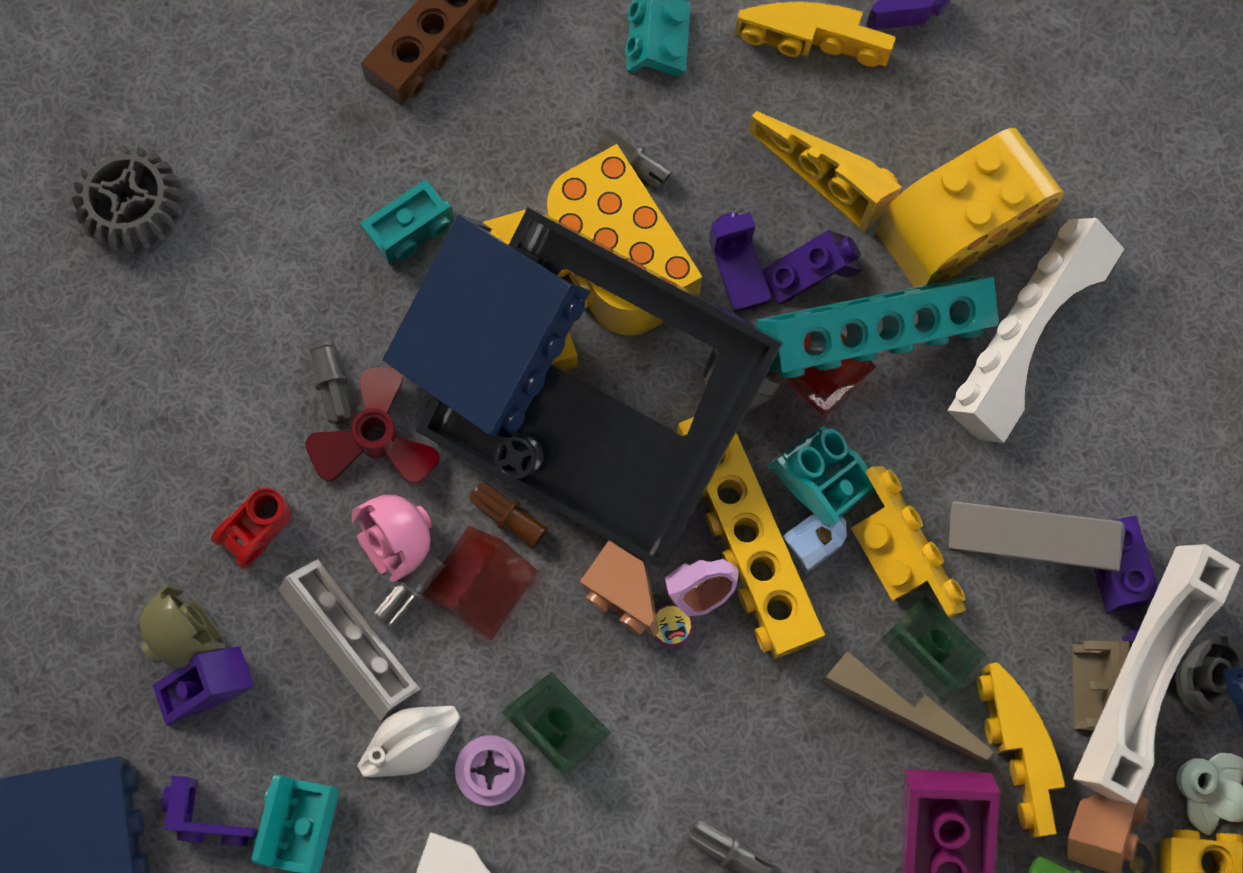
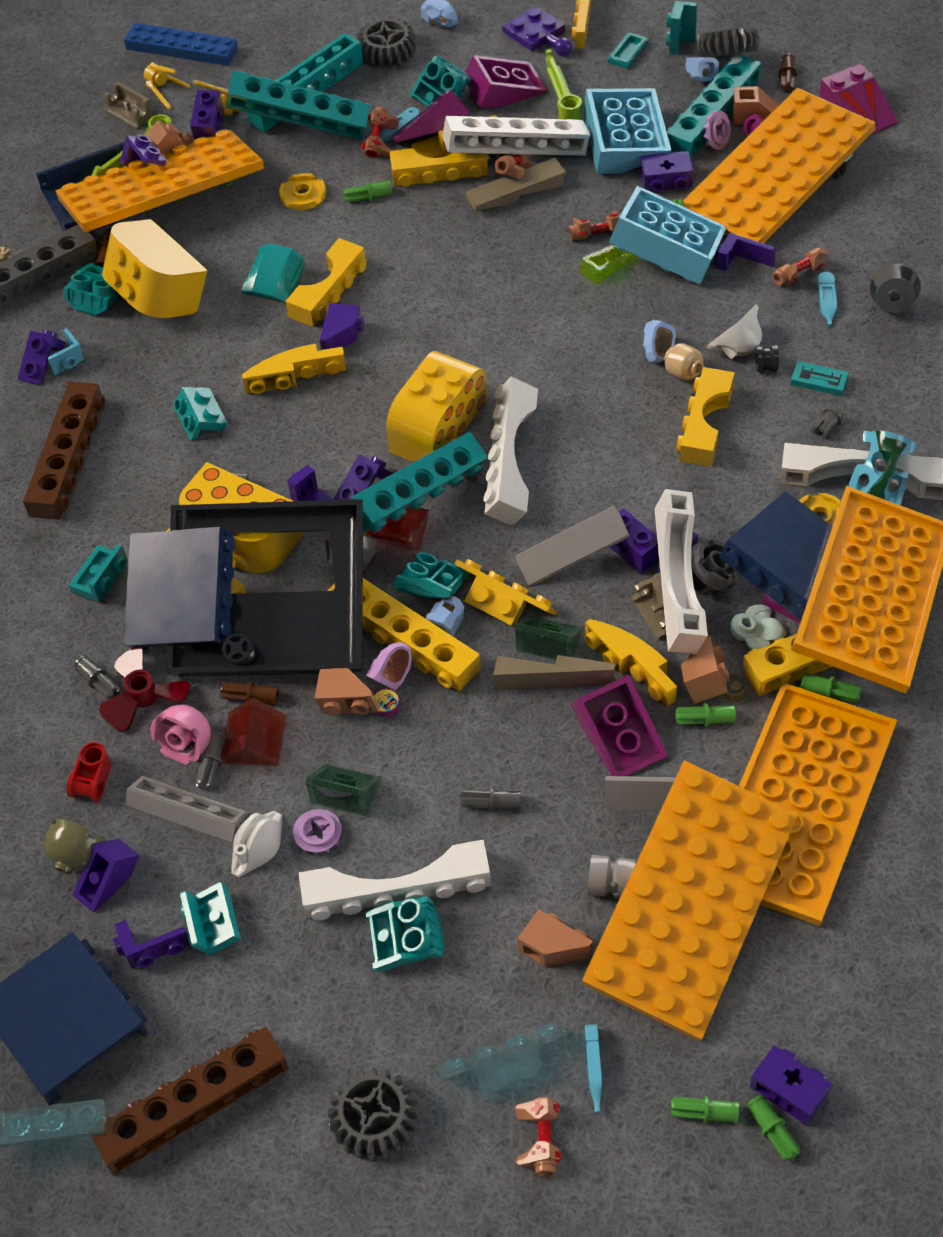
camera: 20 degrees left, 20 degrees down
yellow wedge [748,111,902,233] -> none

